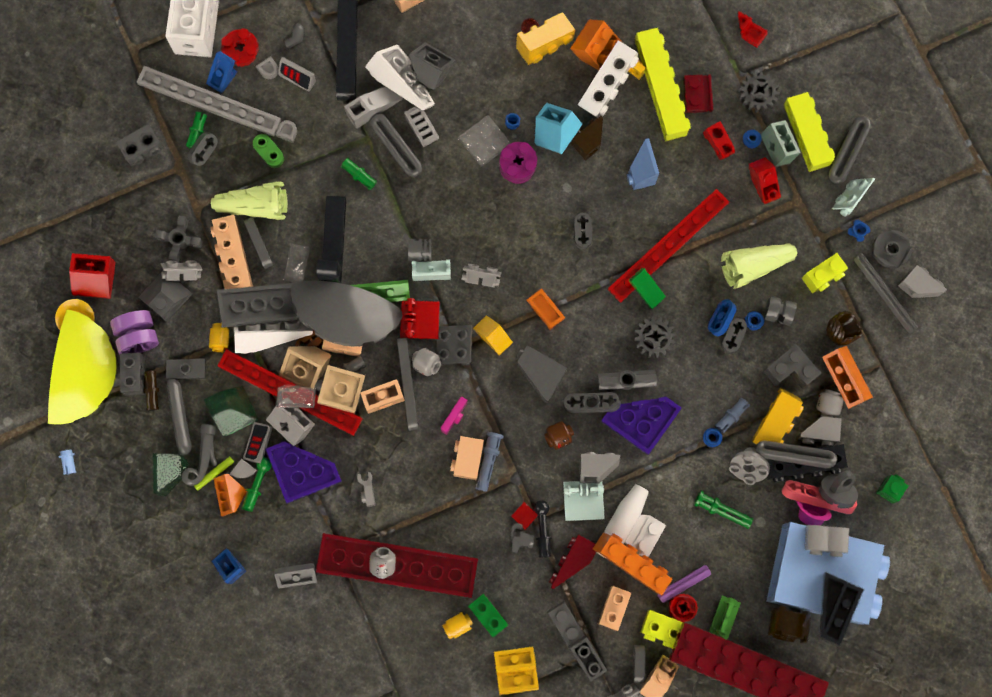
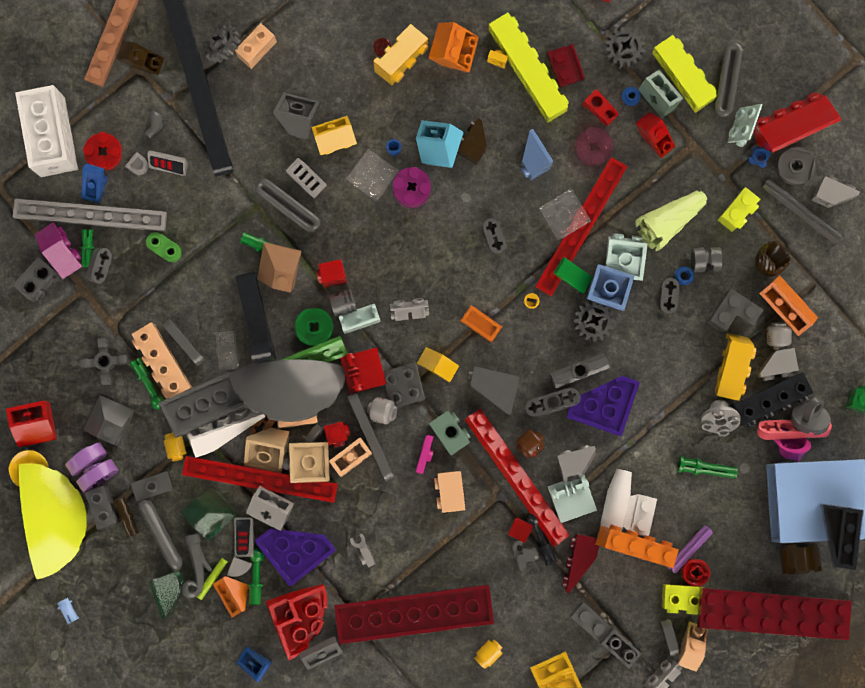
camera: 15 degrees left, 5 degrees up
light grey hinge [161,260,202,281] -> none
yellowish green cone [211,182,287,220] -> none
light grey tile [275,120,297,142] -> none
clear slope [276,384,316,408] -> none
light grey slope [344,86,403,129] -> none
white wedge [365,45,435,110] -> none
light grey head [369,547,396,579] -> none
green brick [468,593,508,637] -> none
sand blue pin [475,432,504,492] -> none
white brick [578,40,639,118] -> none
light nougat brick [598,586,631,631] -> none
blue plate [703,428,722,447] -> none
blue plate [708,299,737,336] -> none
bright green hinge [709,595,741,640] -> none
sand blue pin [715,398,750,434] -> none
dark grey piece [756,441,837,468] -> none
light grey brick [805,525,849,557] -> none
none -> brick [34,222,82,279]
none -> green pin [129,357,166,410]
none -> medium nougat slope [257,242,302,293]
none -> red brick [265,584,327,661]
none -> green plate [295,308,334,347]
none -> yellow brick [312,116,357,155]
none -> red brick [316,259,347,288]
none -> red brick [324,421,351,448]
none -> sand green brick [429,411,471,456]
none -> red plate [464,408,570,547]
none -> yellow hinge [524,293,539,309]
none -> clear plate [539,189,591,241]
none -> clear pink plate [575,127,613,166]
none -> medium blue slope [587,264,634,311]
none -> light aqua plate [605,234,648,281]
none -> red slope [753,92,841,152]

